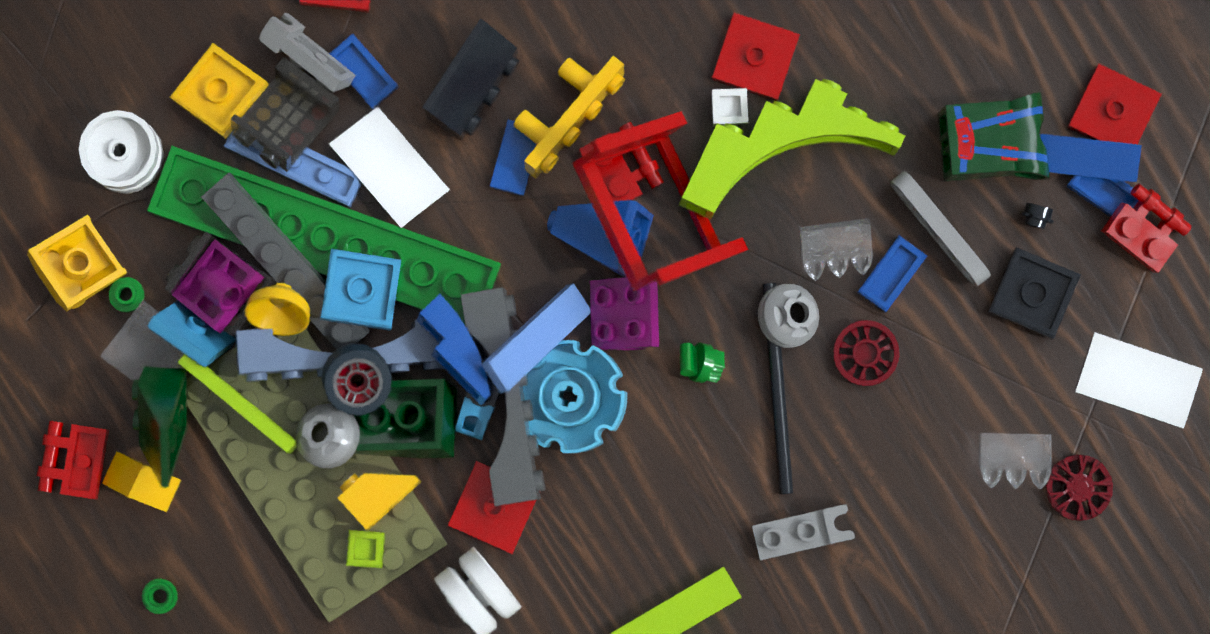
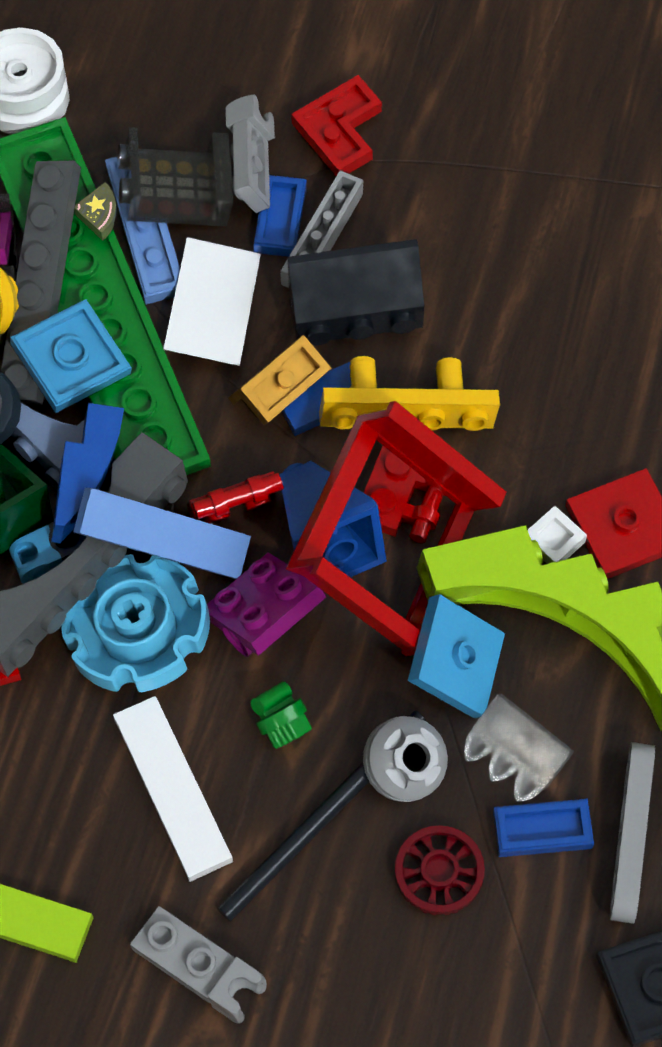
camera: 50 degrees right, 20 degrees down
yellow plate [170,43,269,139] -> none
none -> olive tile [74,182,116,241]
none -> white tile [113,696,233,882]
none -> red plate [186,471,284,524]
none -> panel [228,335,331,425]
none -> light grey piece [281,170,363,288]
none -> dark azure plate [408,595,505,718]

